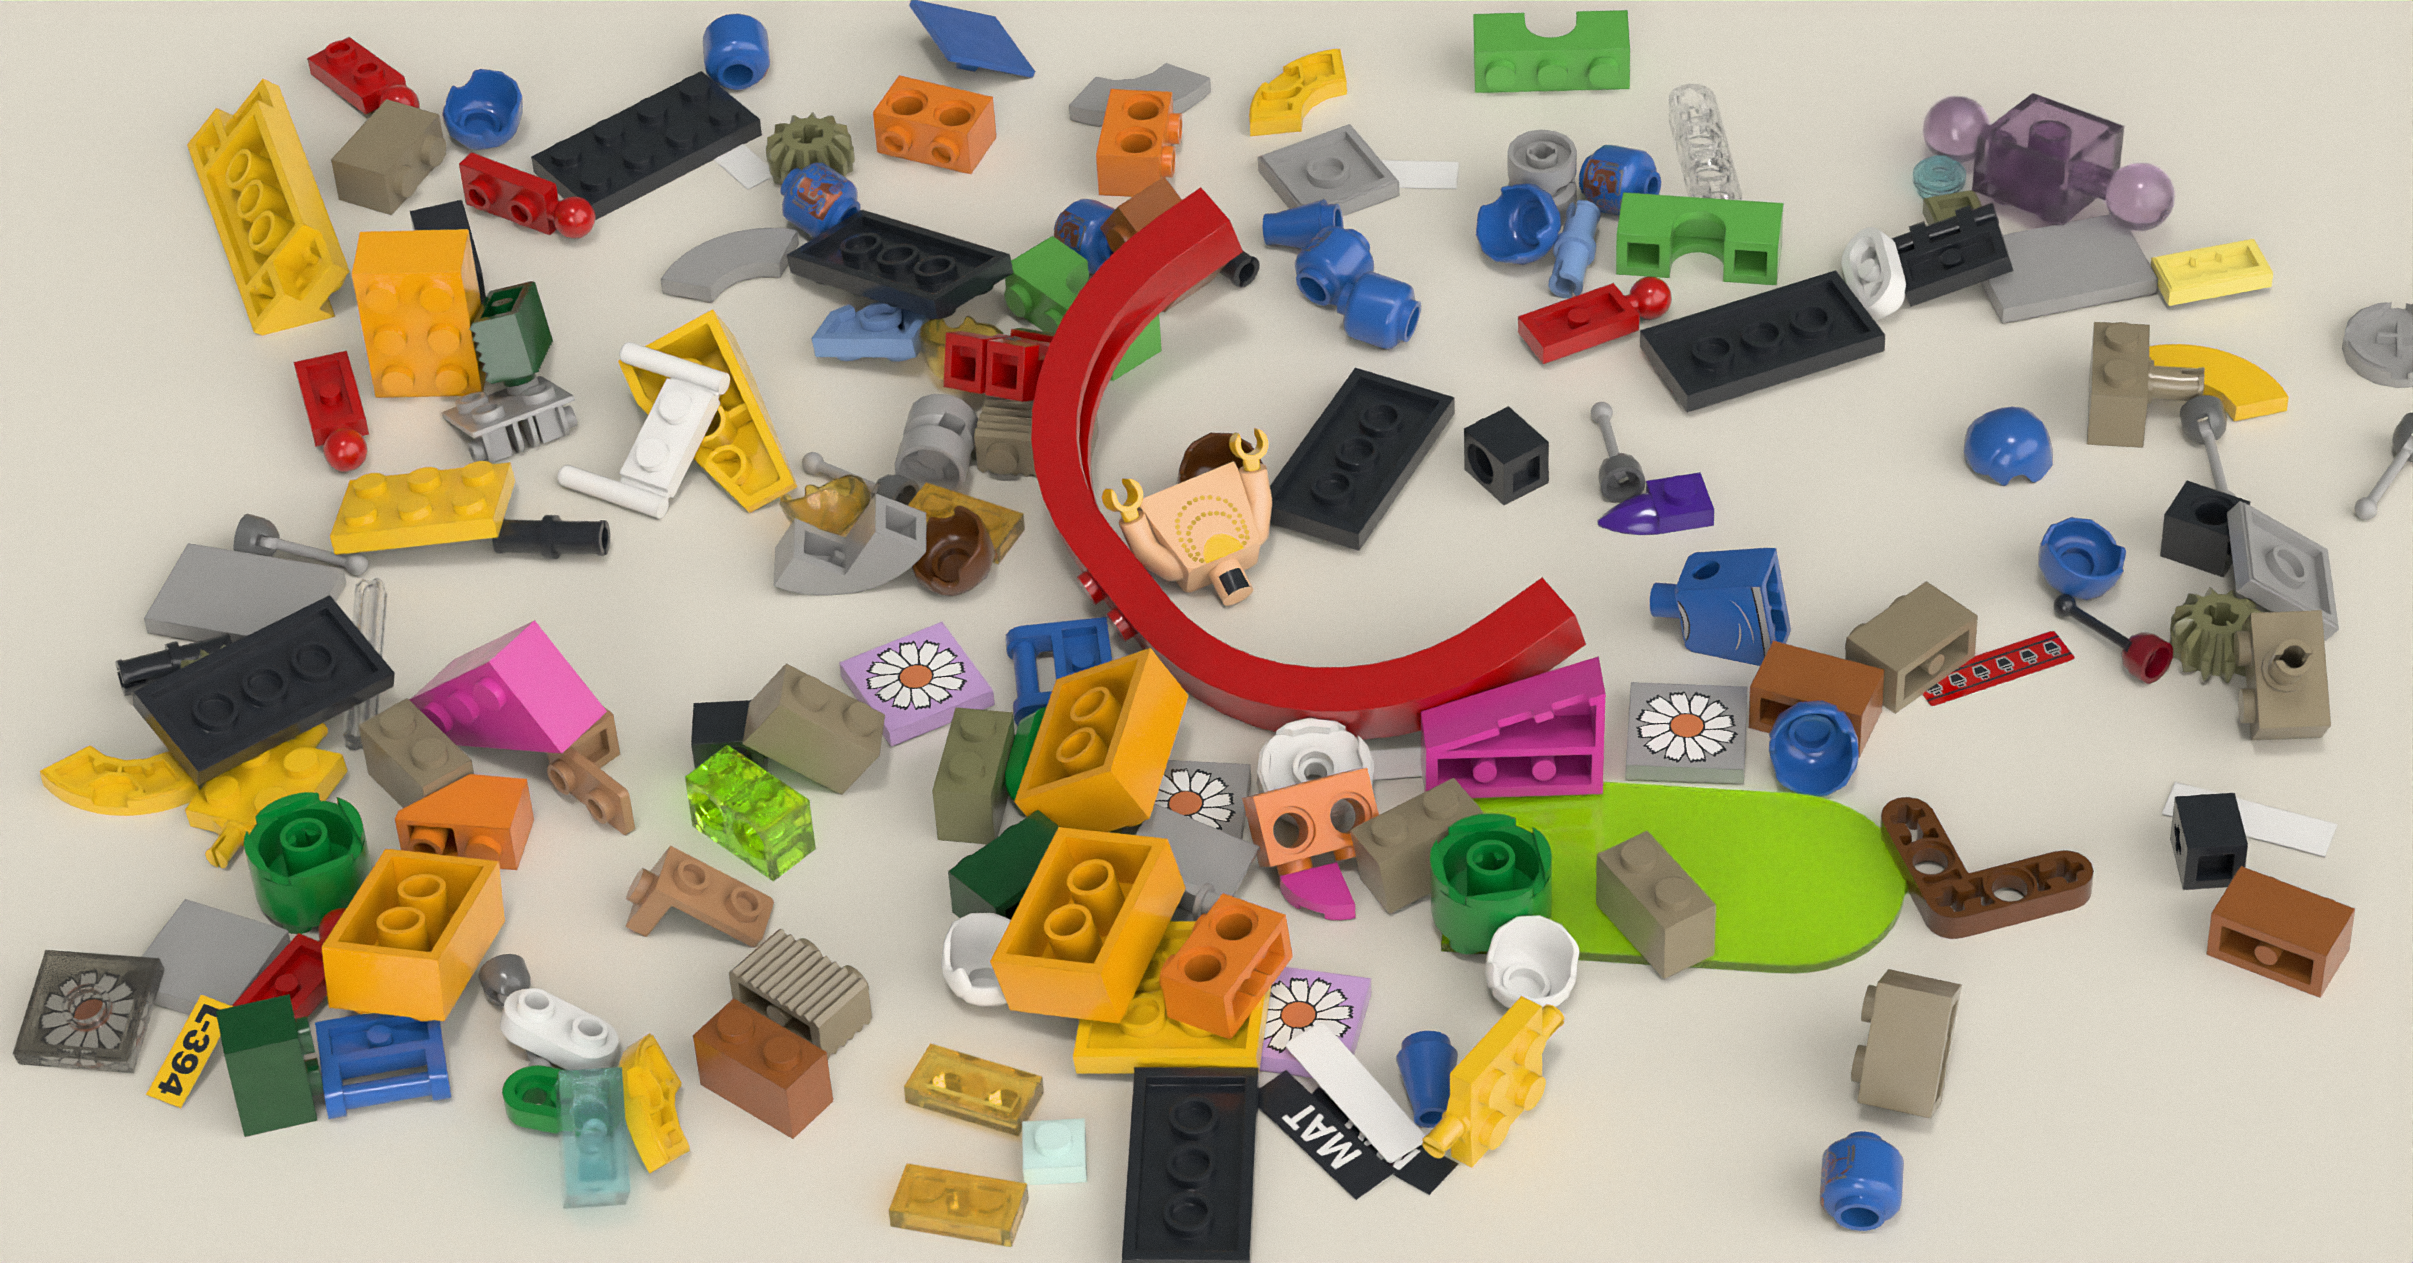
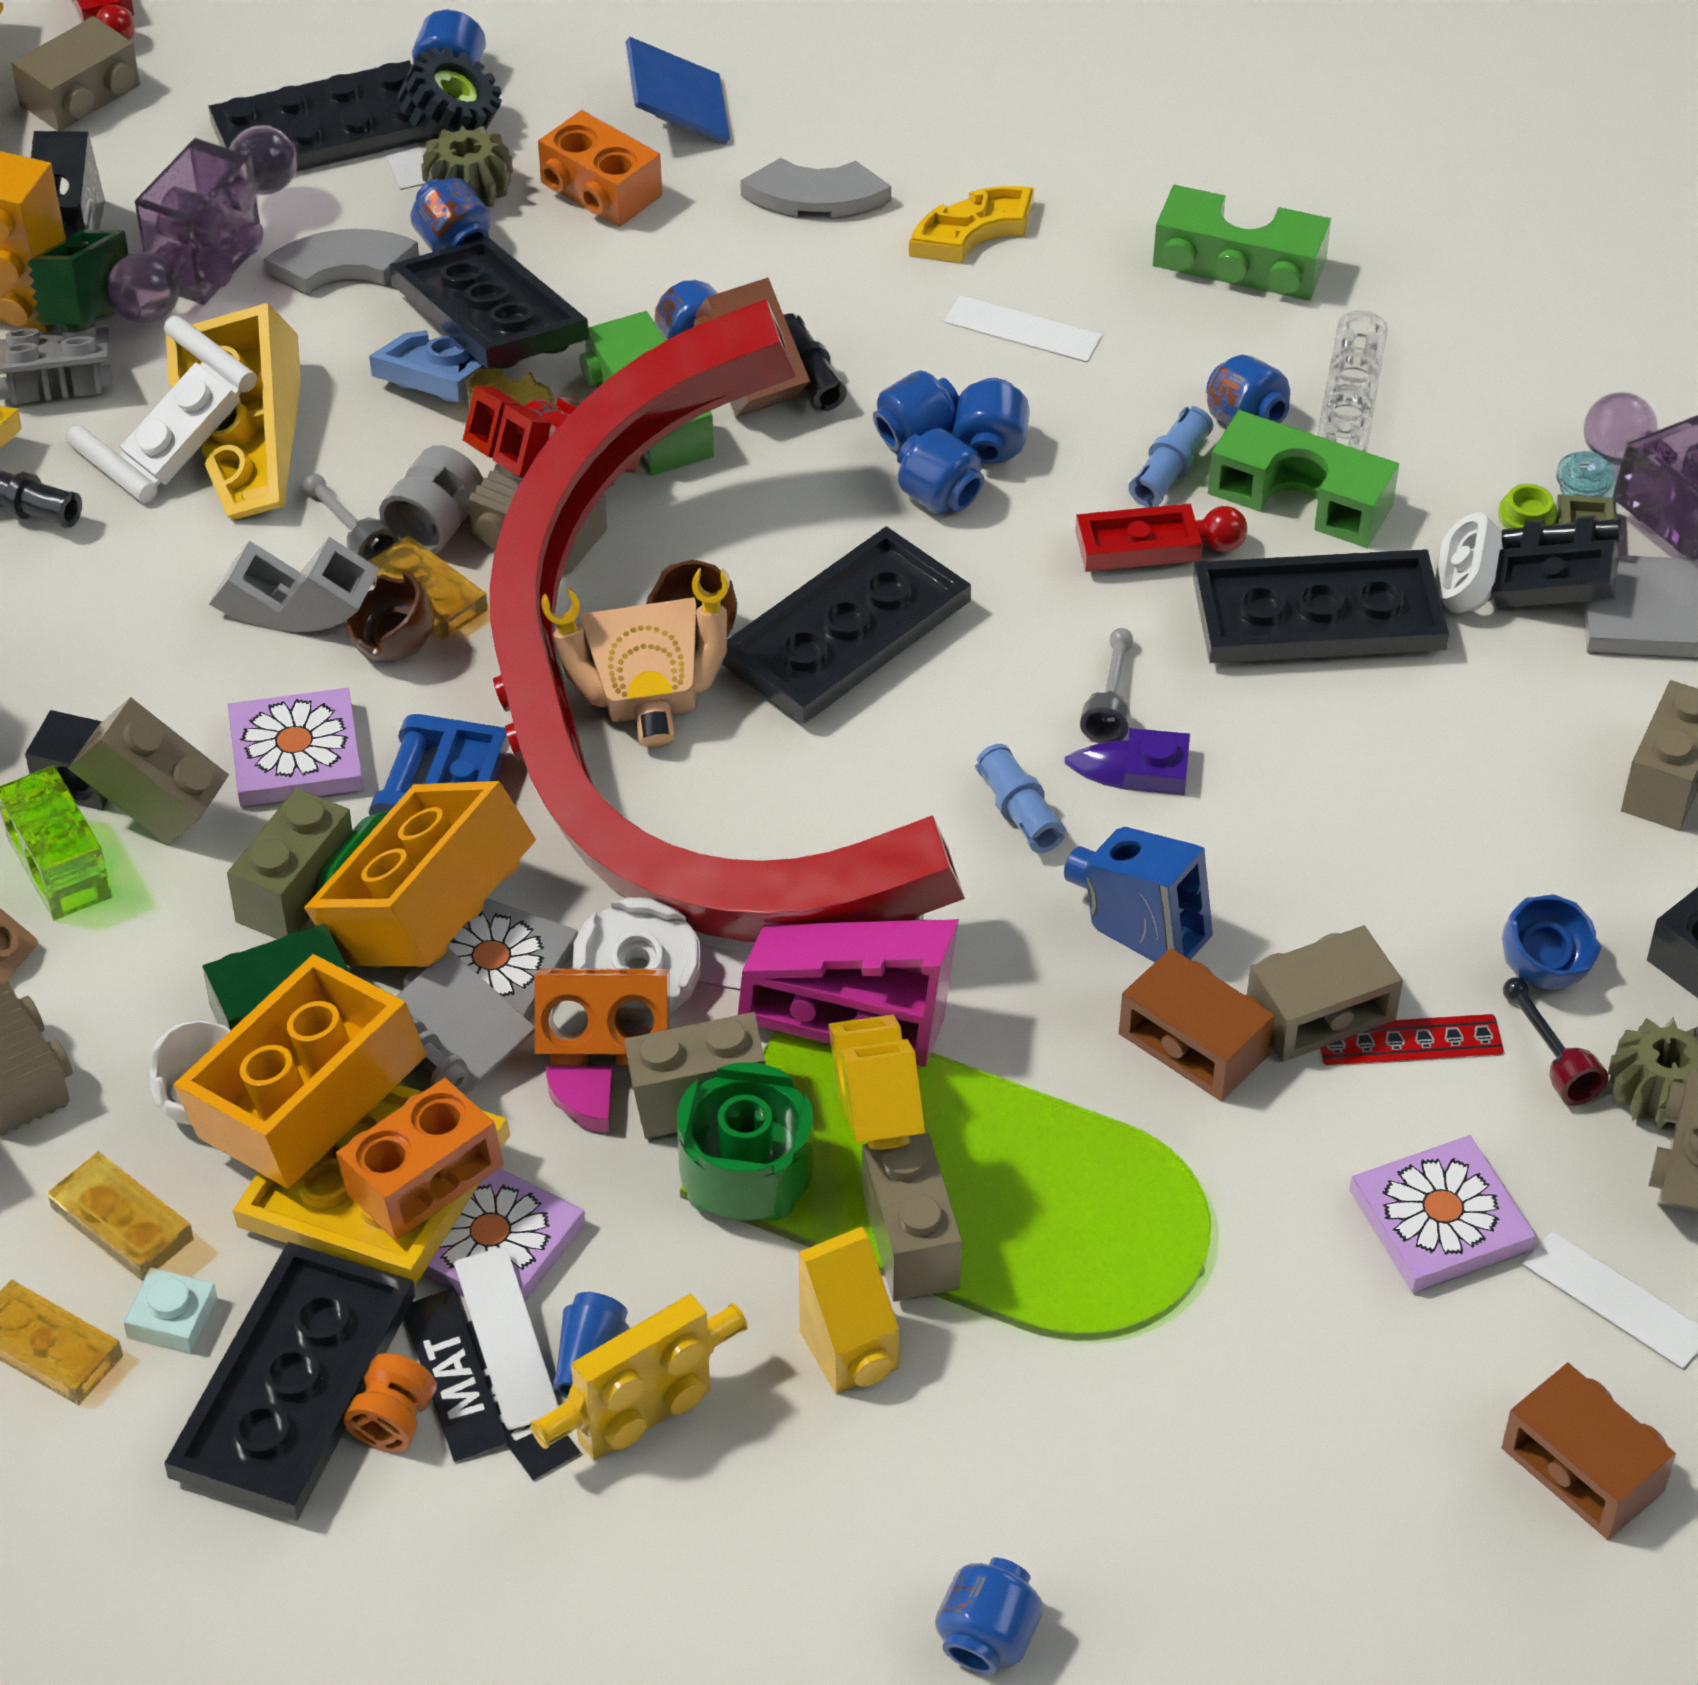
camera: 15 degrees right, 5 degrees up
blue hair [442,69,523,150] -> none
red plate [459,152,595,239] -> none
clear yellow hair [779,474,870,536] -> none
orange brick [1096,89,1183,197] -> none
light grey tile [1258,124,1400,216] -> none
blue cone [1262,199,1344,249] -> none
black brick [1464,406,1549,505] -> none
blue hair [1476,183,1561,265] -> none
white hair [1485,915,1580,1008] -> none
light grey wheel [1507,129,1577,226] -> none
tile [1626,682,1748,784] -> none
blue hair [1769,700,1859,797] -> none
dark tan brick [1851,969,1962,1119] -> none
reddish brown beam [1880,797,2094,939] -> none
blue hair [1964,406,2053,486] -> none
black brick [2170,792,2248,890] -> none
none -> clear purple brick [108,125,298,324]
none -> orange wheel [344,1353,437,1453]
none -> black bush [398,47,502,138]
none -> yellow slope [799,1226,899,1394]
none -> yellow arch [828,1014,925,1150]
none -> blue head [952,378,1030,464]
none -> medium blue pin [975,744,1066,853]
none -> tile [1349,1135,1536,1293]
none -> lime plate [1498,483,1557,529]

